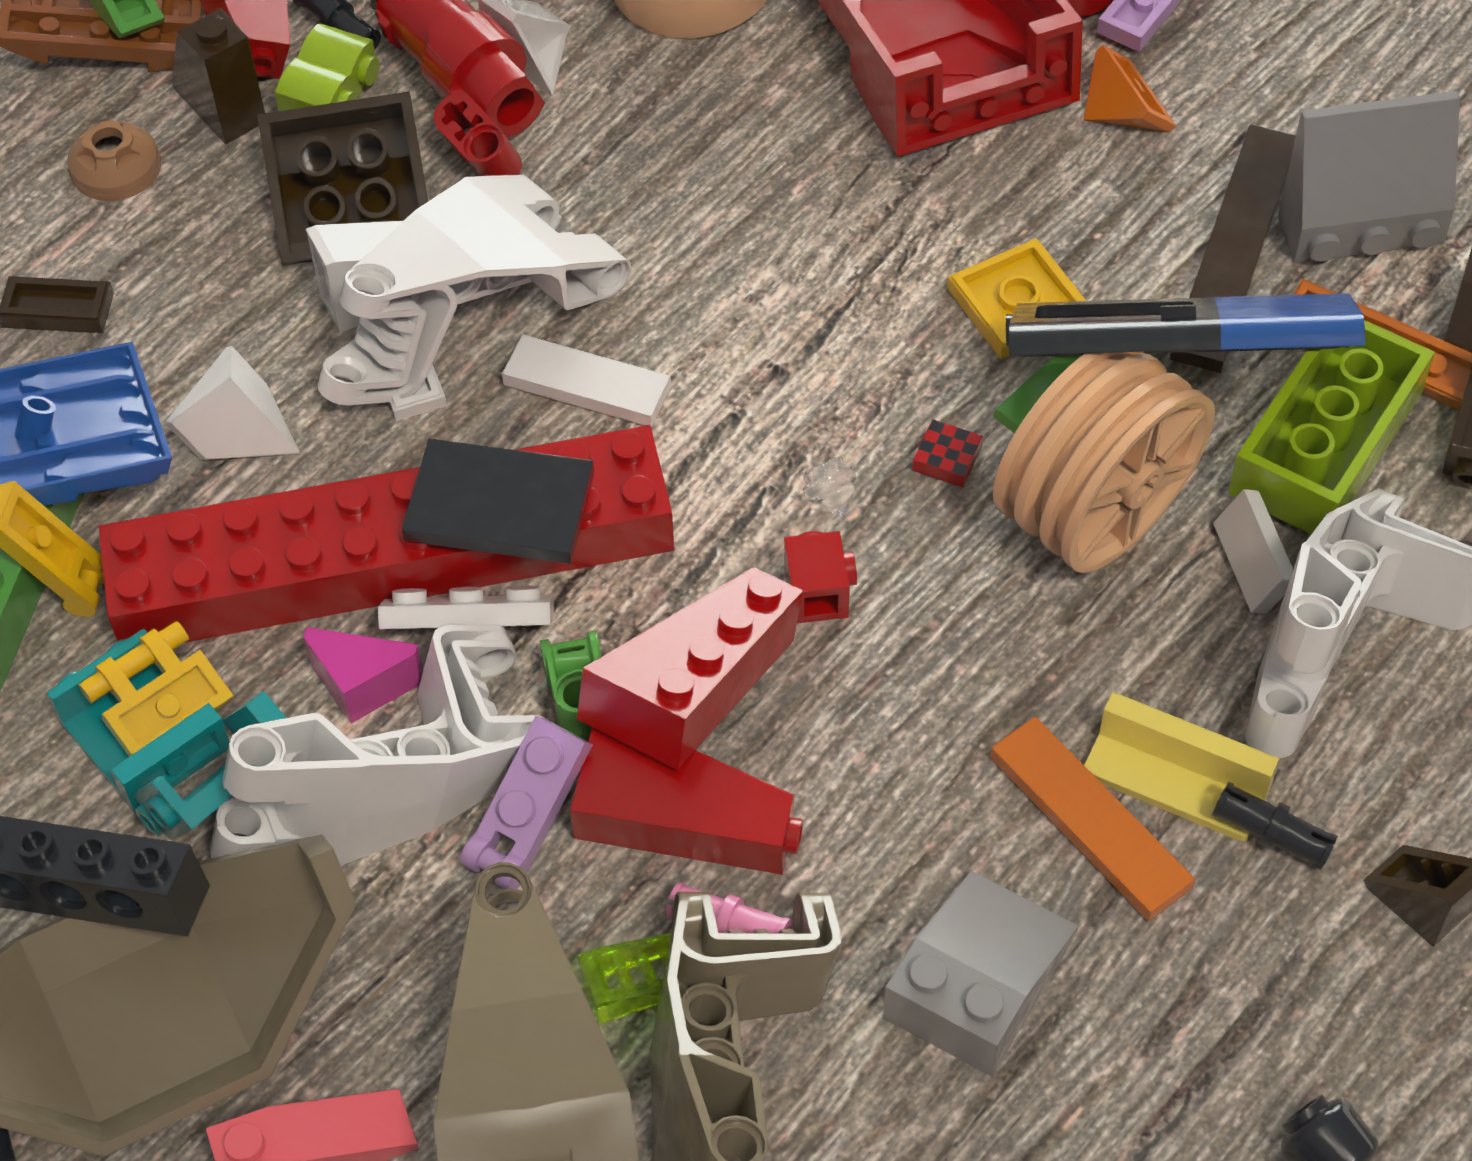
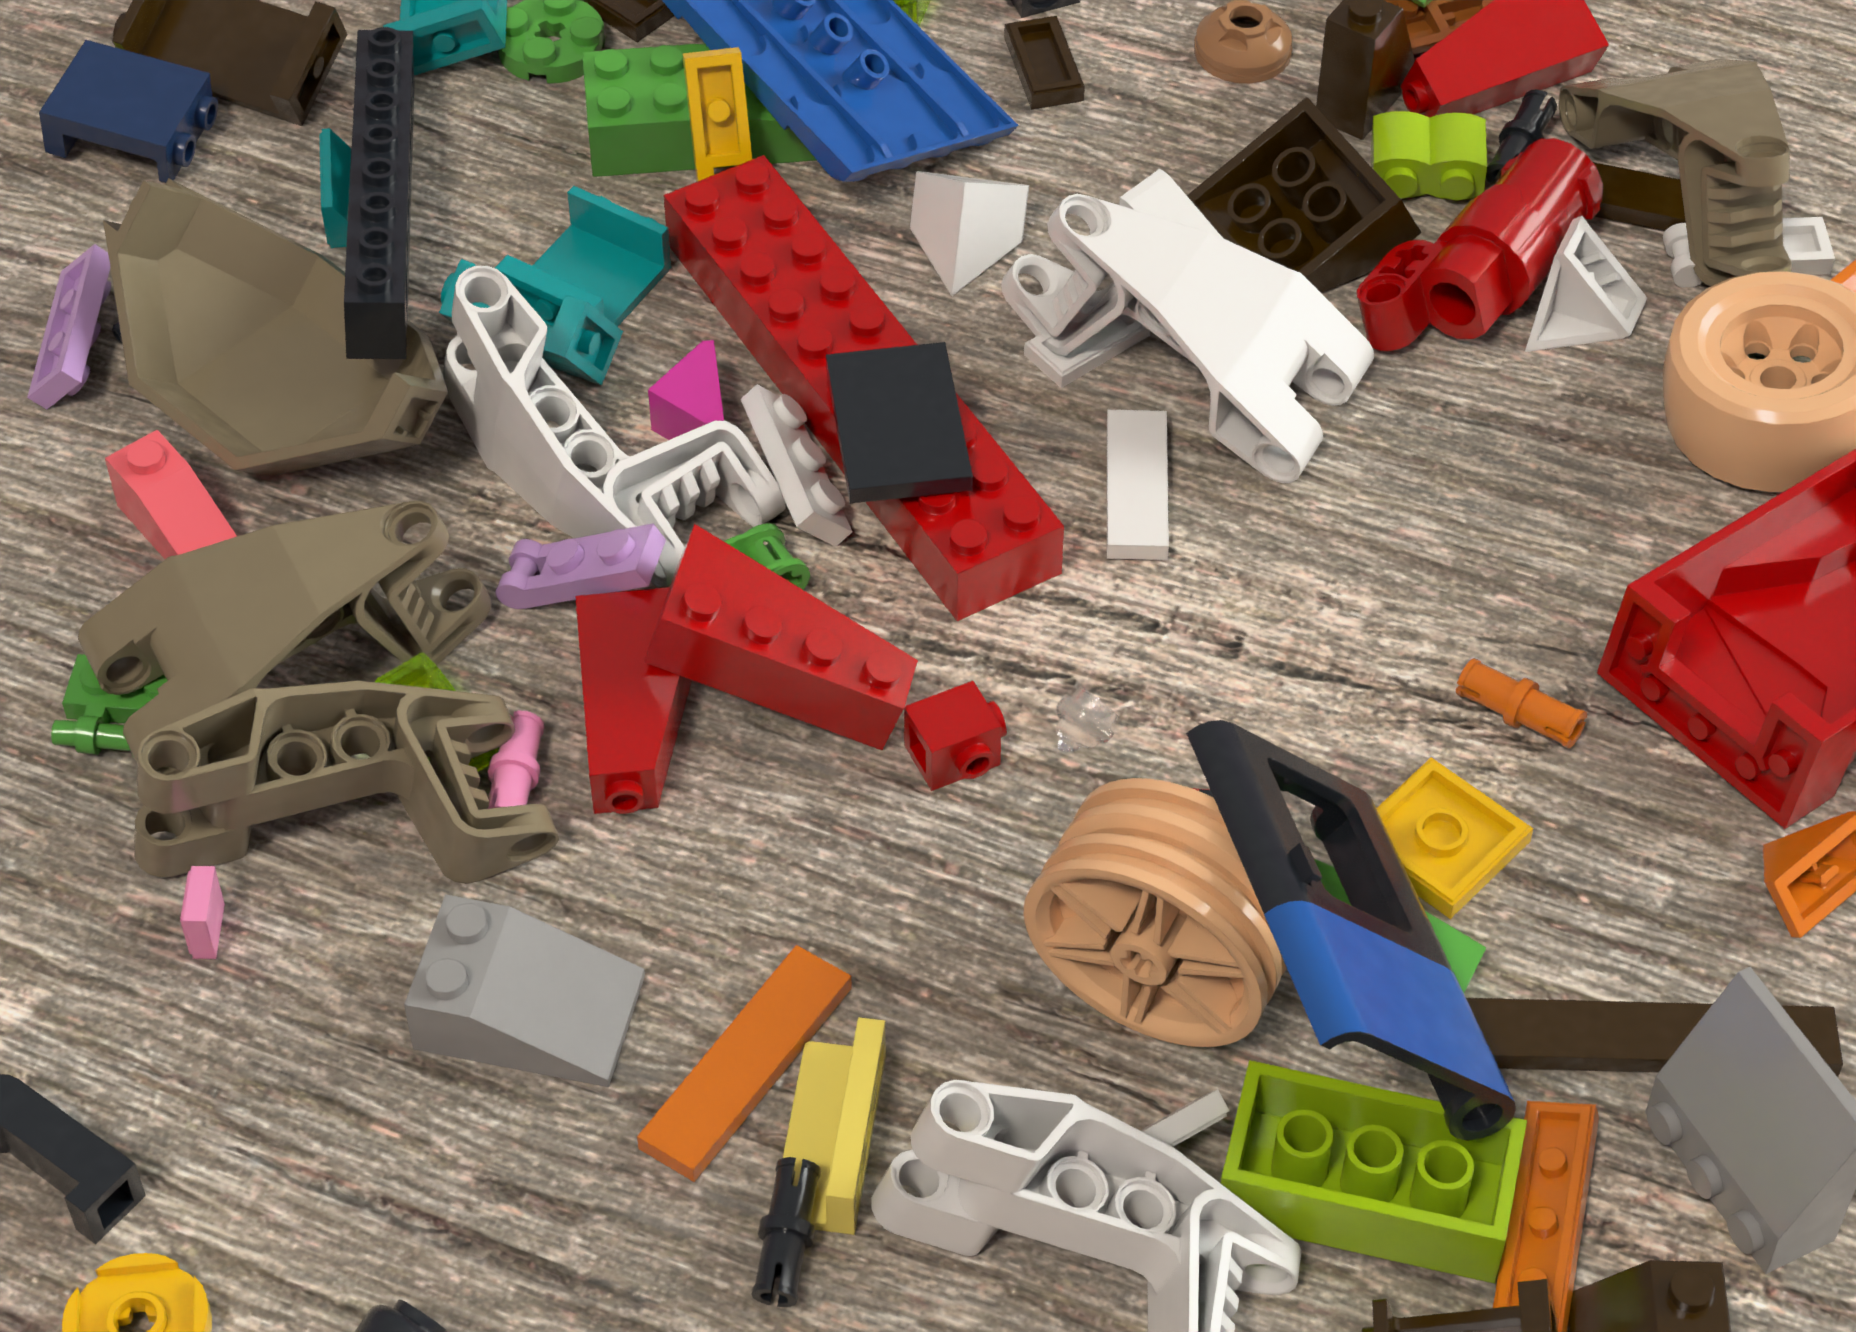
camera: 70 degrees right, 5 degrees down
yellow plate [78,621,234,756] -> none
none -> orange pin [1455,658,1587,749]

